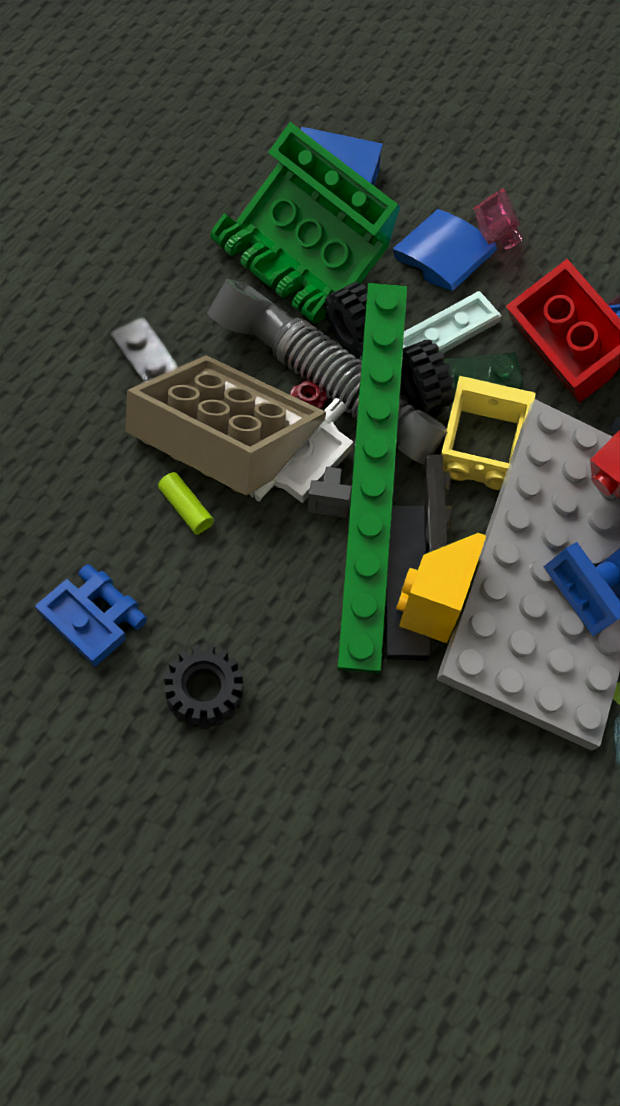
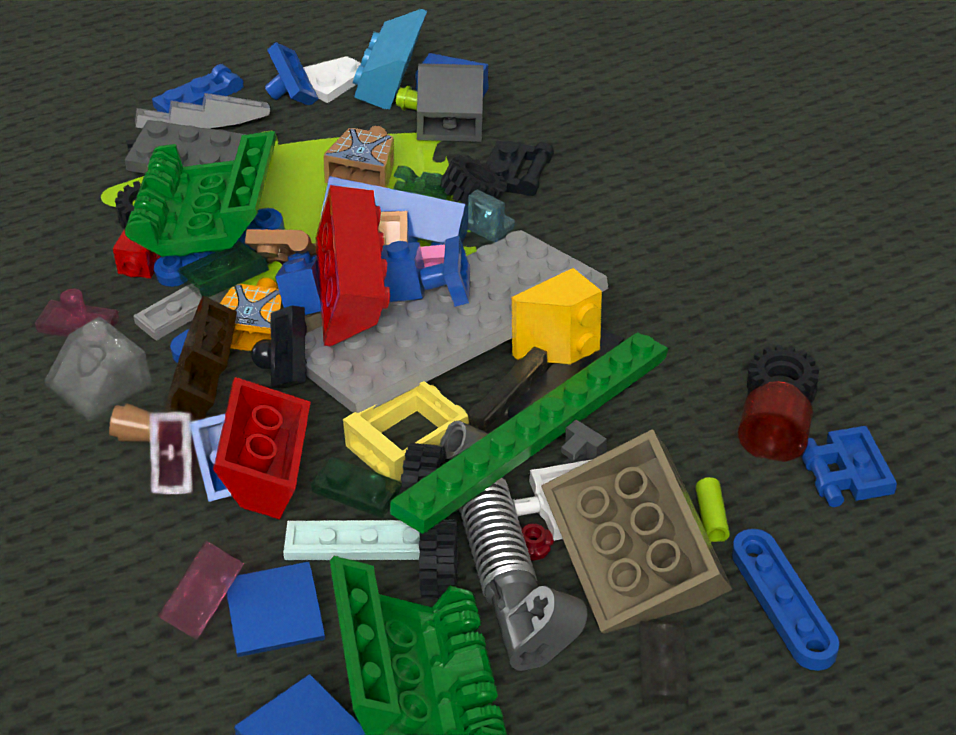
camera: 140 degrees left, 20 degrees down
none -> blue plate [732,529,839,671]
none -> clear red piece [738,381,813,462]

